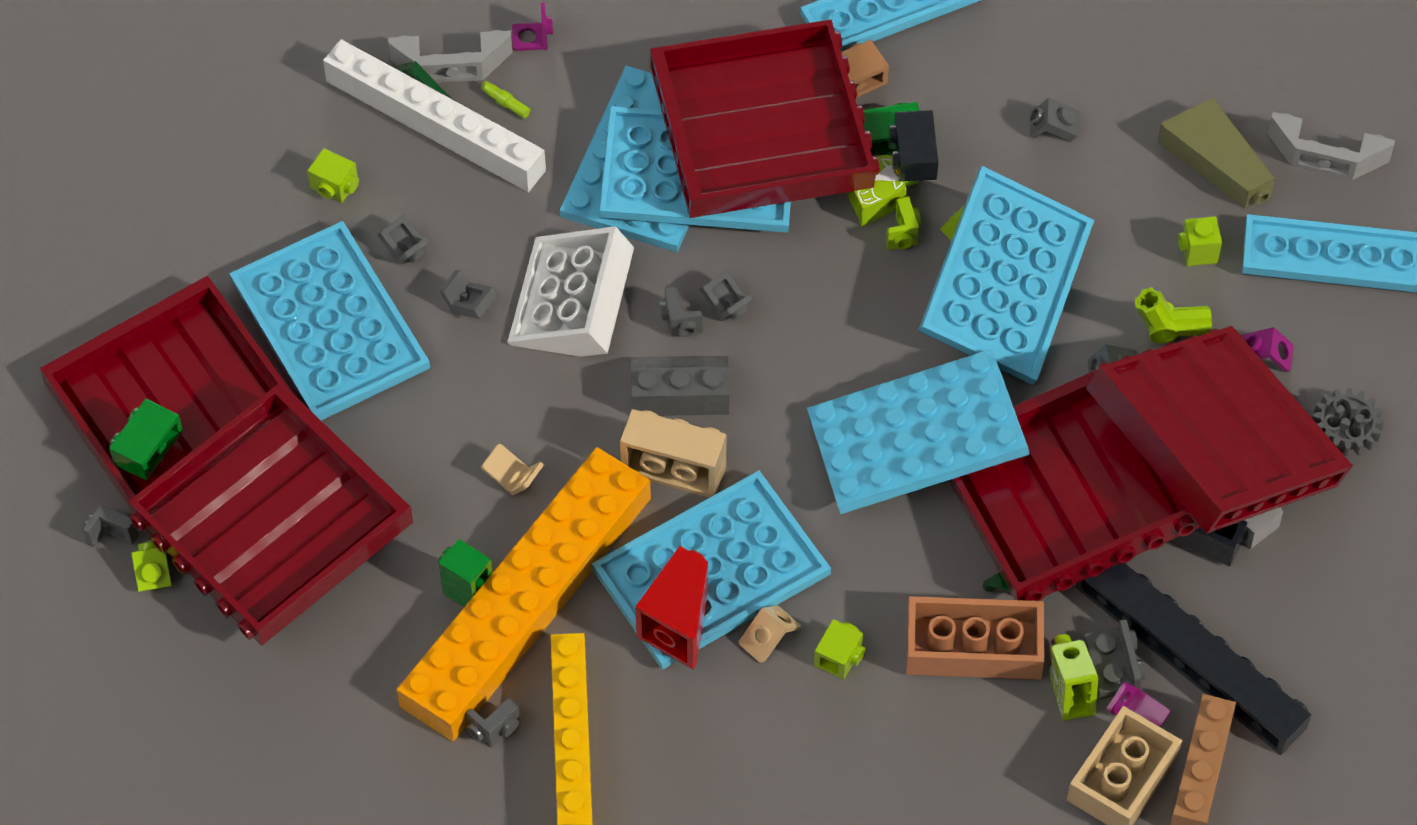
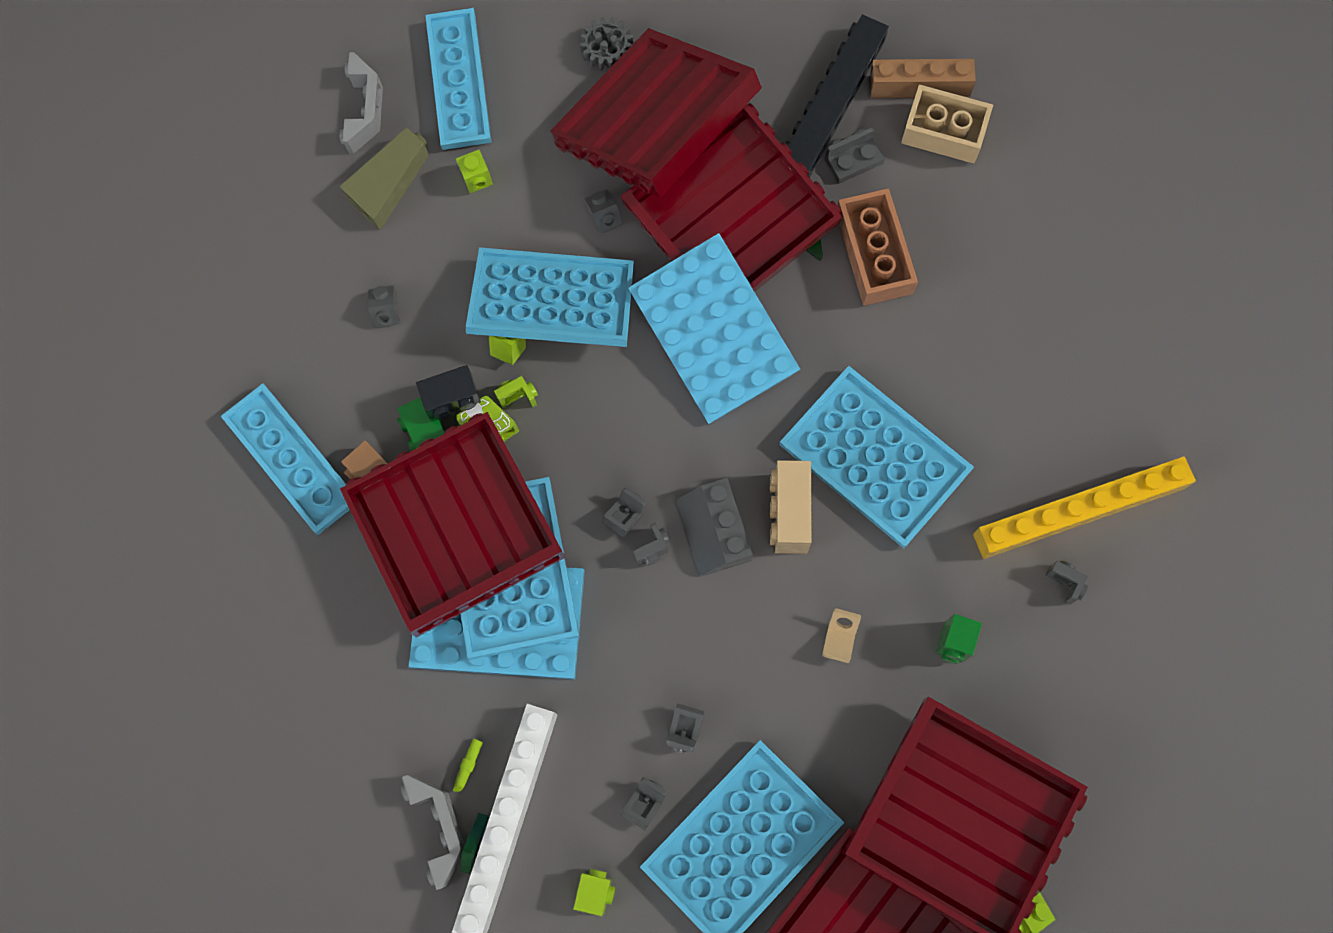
camera: 100 degrees left, 15 degrees up
light orange brick [397,447,651,742] -> none
white slope [508,226,634,357] -> none
magenta bracket [512,2,553,51] -> none
red slope [635,546,708,669] -> none
tan bracket [739,605,801,663] -> none
lime brick [814,619,866,680] -> none
lime torso [1049,634,1098,721] -> none
magenta bracket [1106,682,1171,727] -> none
lime piece [1135,287,1212,344] -> none
magenta bracket [1240,327,1294,372] -> none

